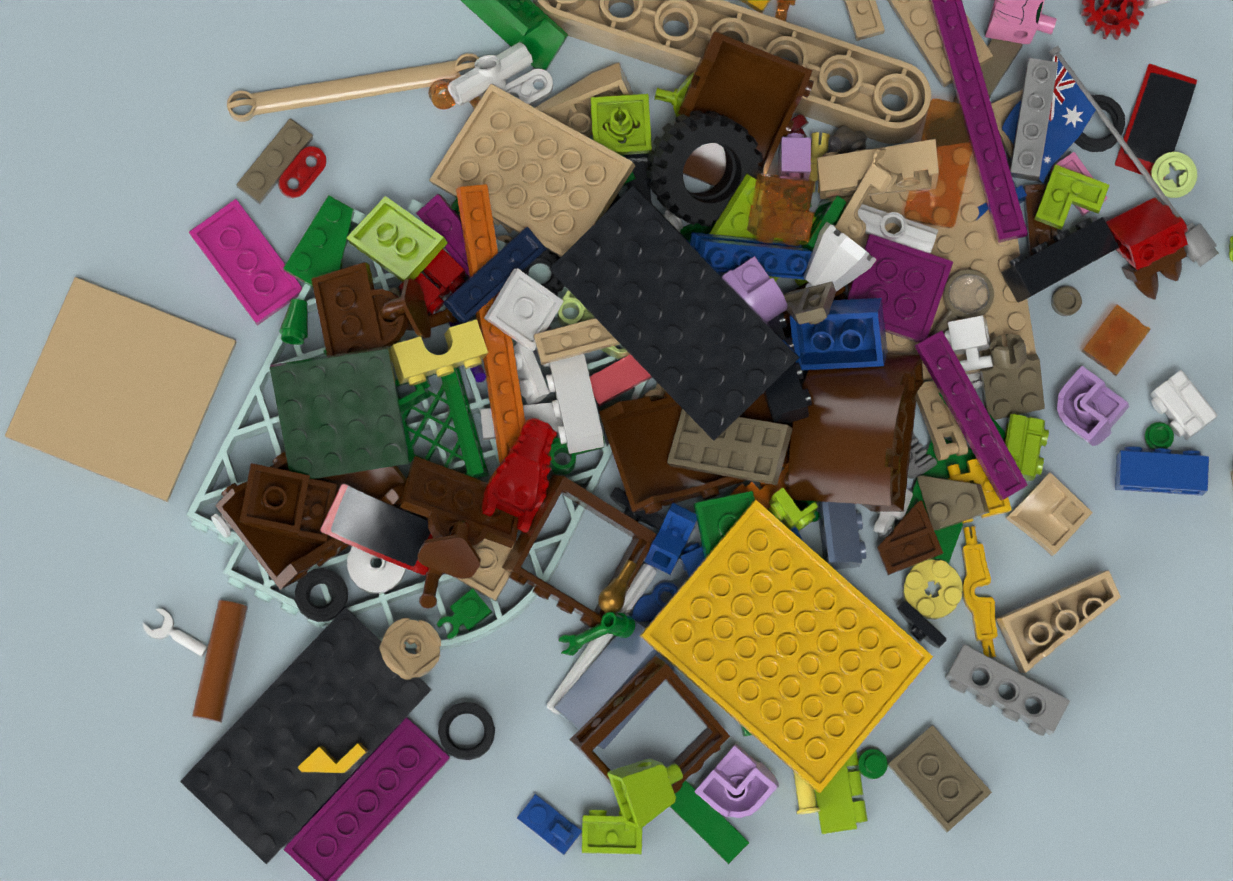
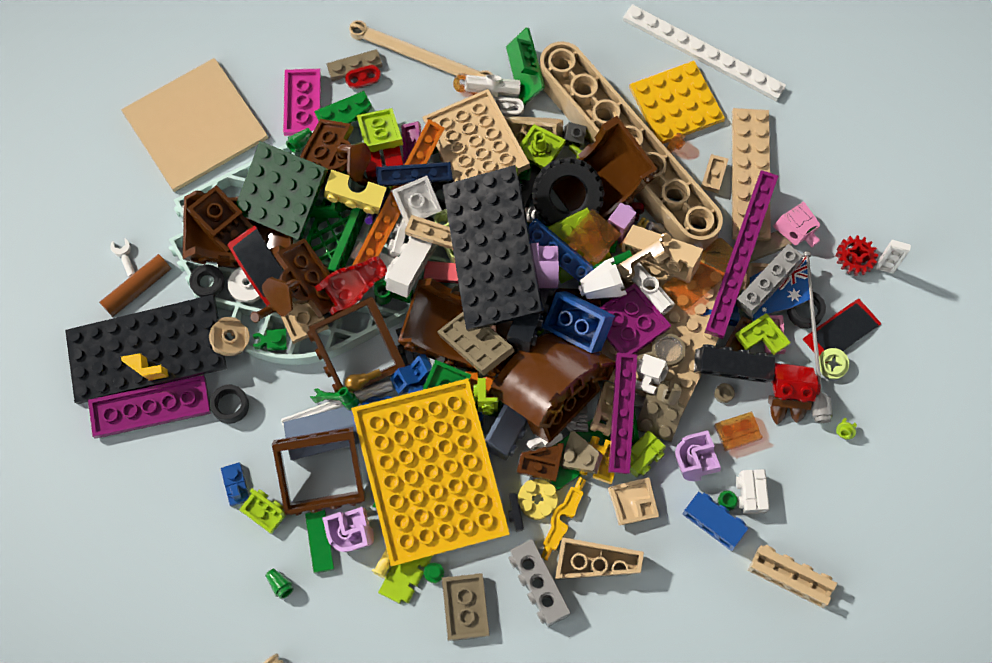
camera: 40 degrees right, 10 degrees down
lime torso [607,758,683,829] -> none
dark tan wing [783,281,836,325] -> none
none -> dark grey brick [562,122,587,148]

